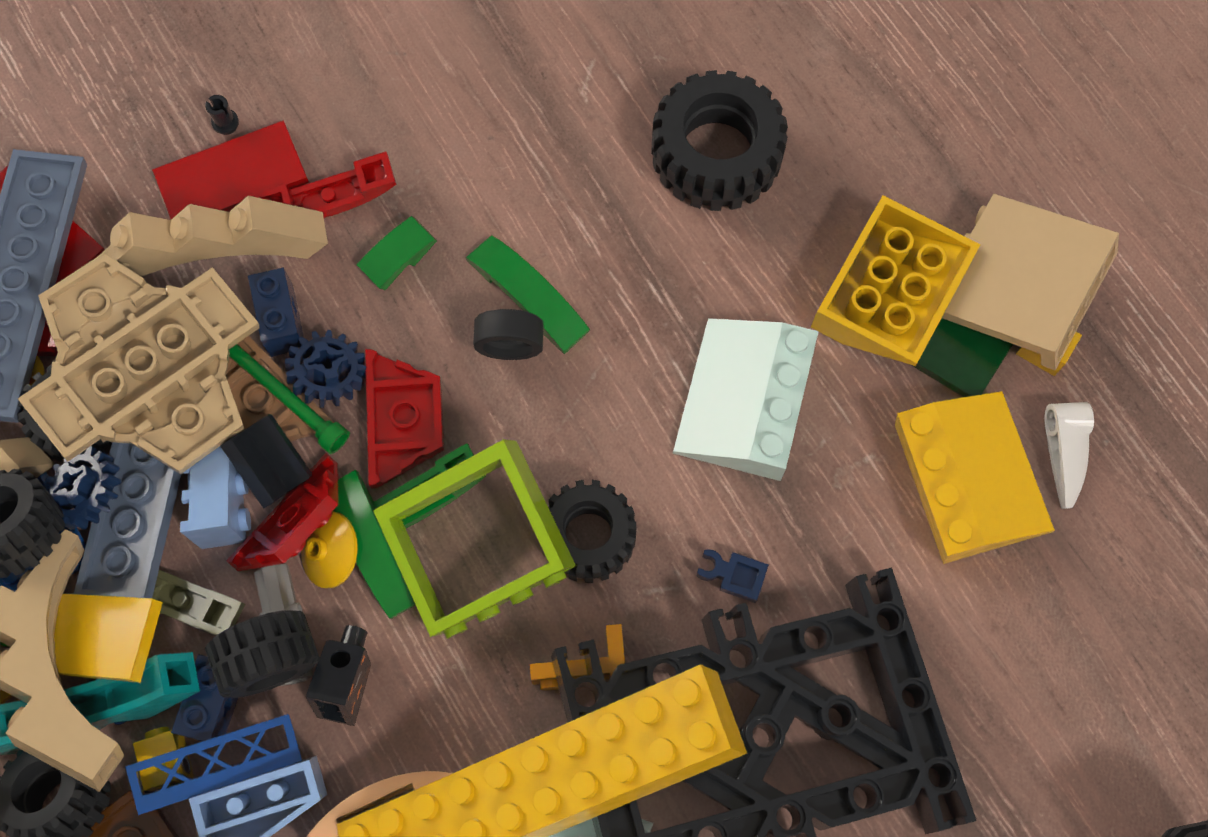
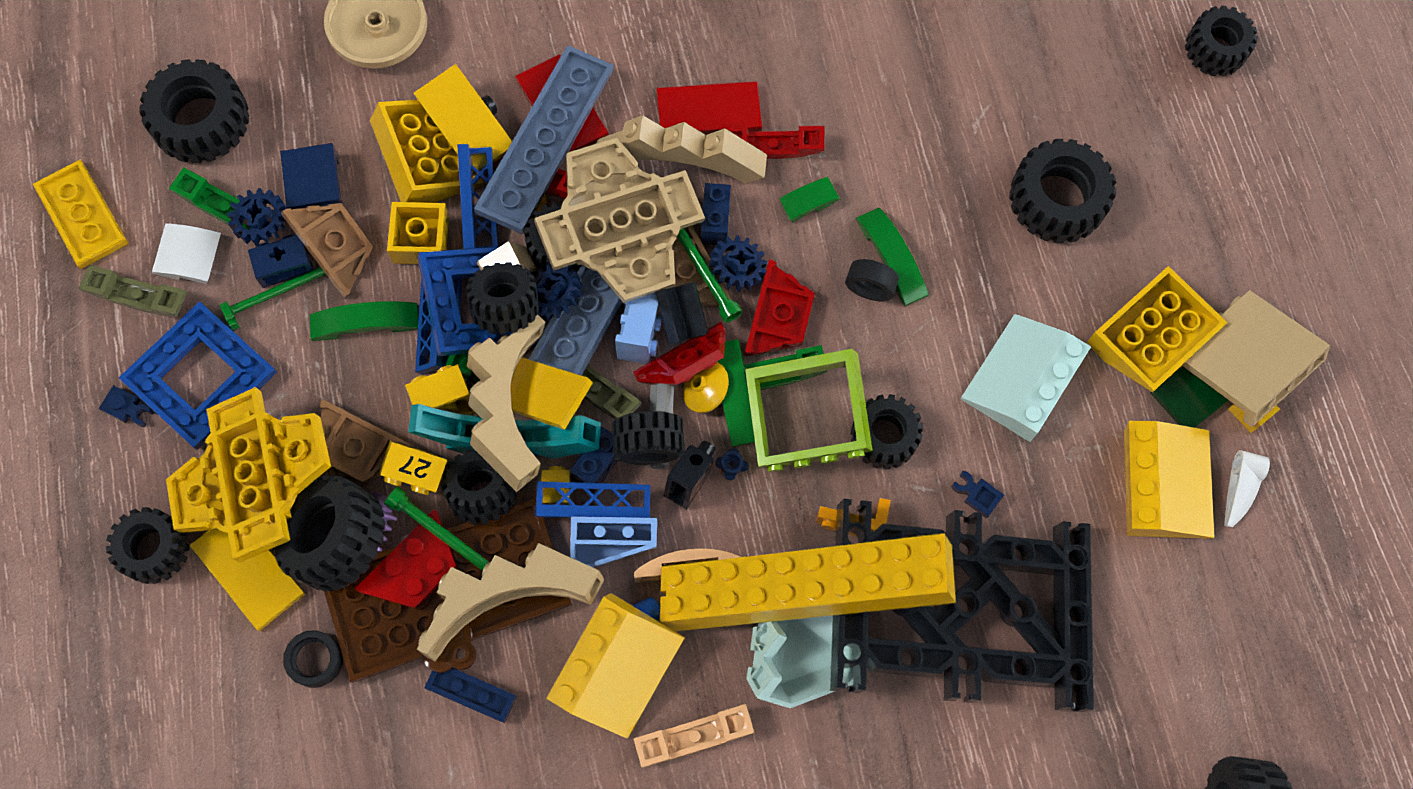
camera: 15 degrees right, 0 degrees up
black pin [205,95,239,135] -> none
none -> dark blue plate [715,448,748,481]

